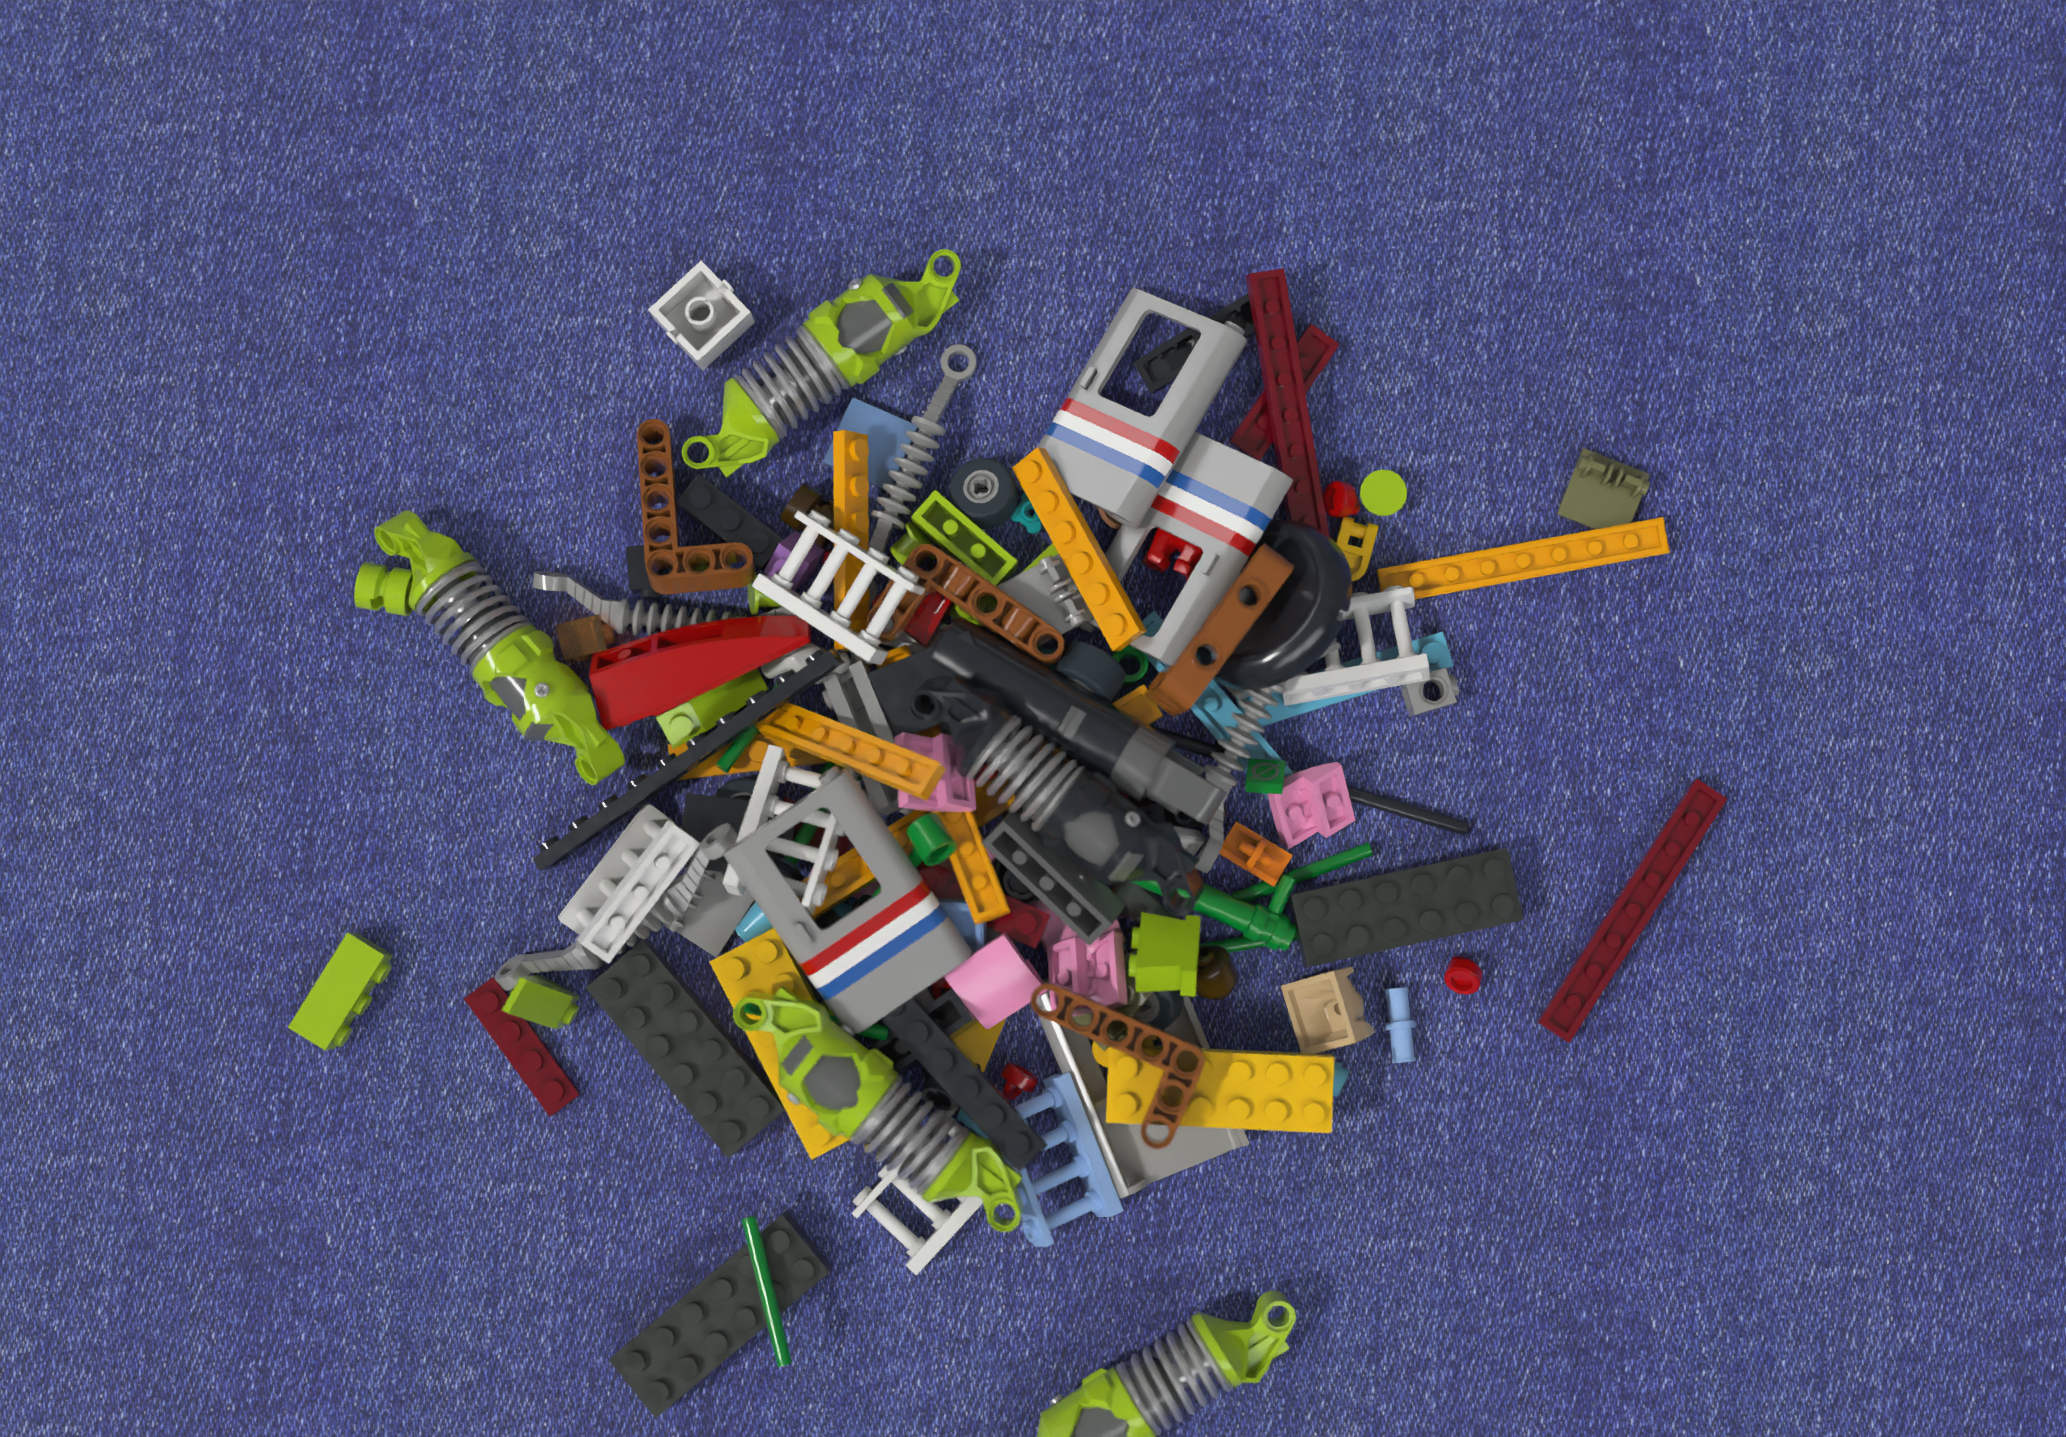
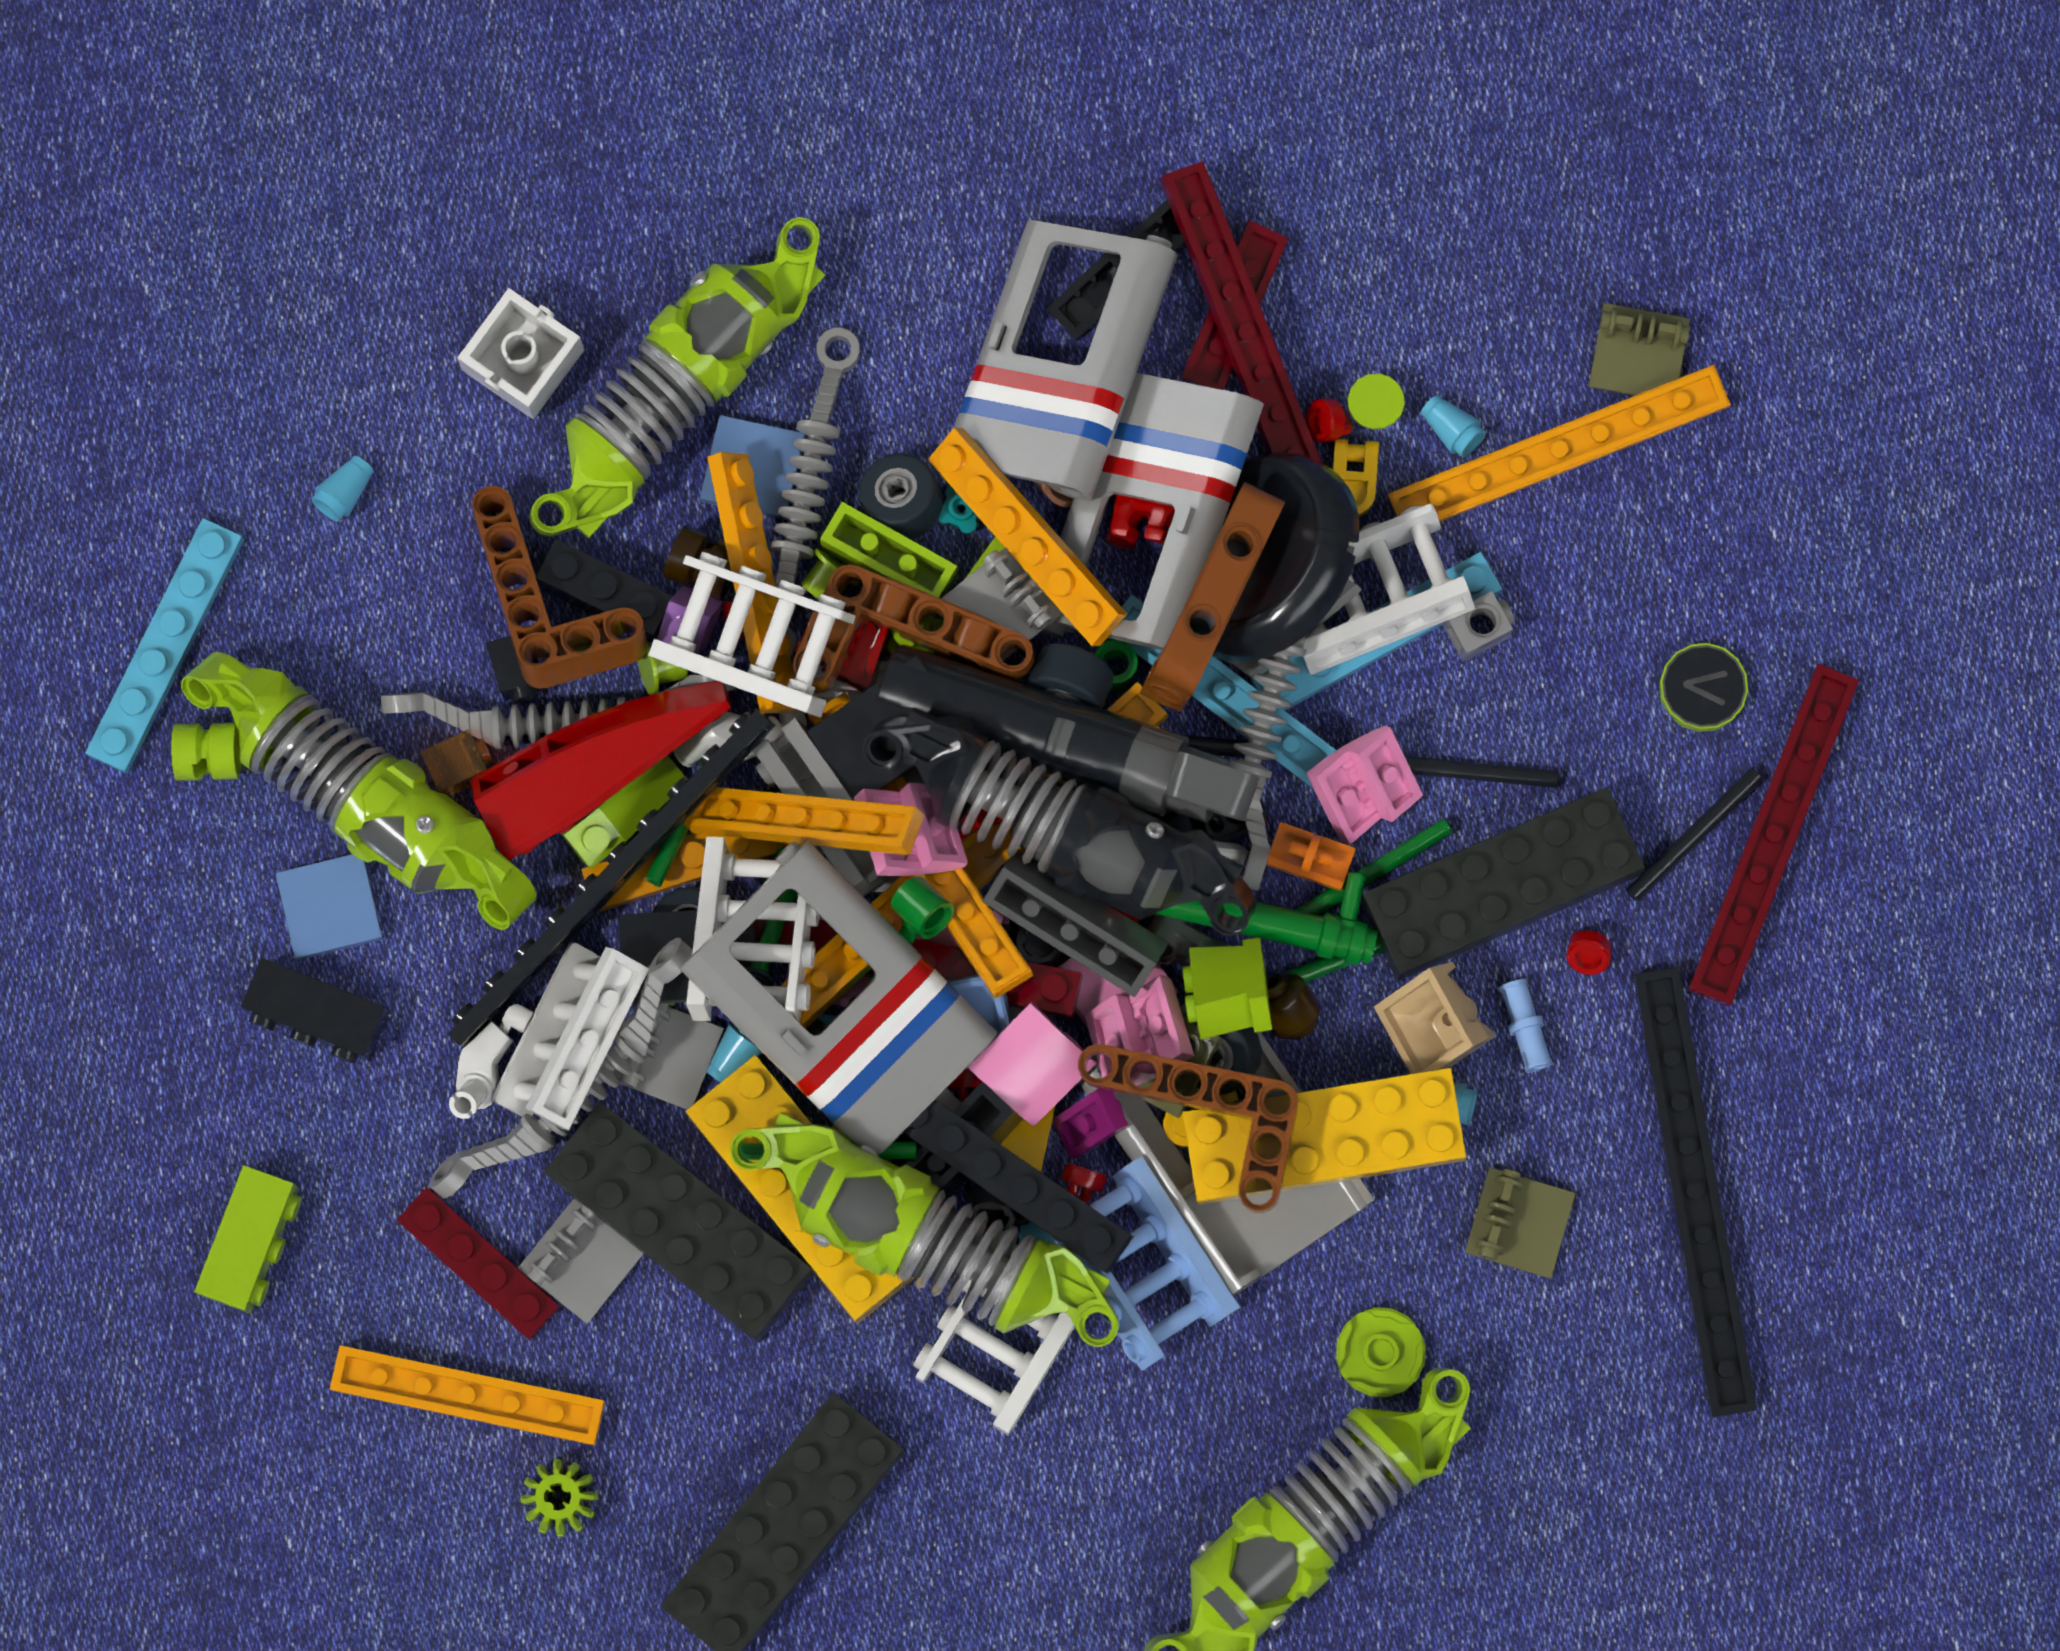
camera: 10 degrees left, 5 degrees down
lime slope [502,975,580,1029] -> none
green piece [741,1215,792,1367] -> none
green tile [1245,758,1286,794] -> none
none -> medium azure plate [85,518,244,775]
none -> black brick [240,957,390,1064]
none -> medium blue tile [276,854,383,960]
none -> medium azure cone [312,456,374,522]
none -> light orange plate [330,1345,605,1446]
none -> white arm [449,1004,534,1119]
none -> light grey hinge [518,1198,644,1324]
none -> lime gear [520,1459,599,1537]
none -> magenta plate [1052,1089,1129,1160]
none -> lime tile [1336,1307,1426,1398]
none -> medium azure cone [1420,395,1486,458]
none -> olive hinge [1464,1167,1576,1279]
none -> black piece [1625,768,1763,902]
none -> black plate [1633,967,1757,1418]
none -> black tile [1659,643,1748,732]

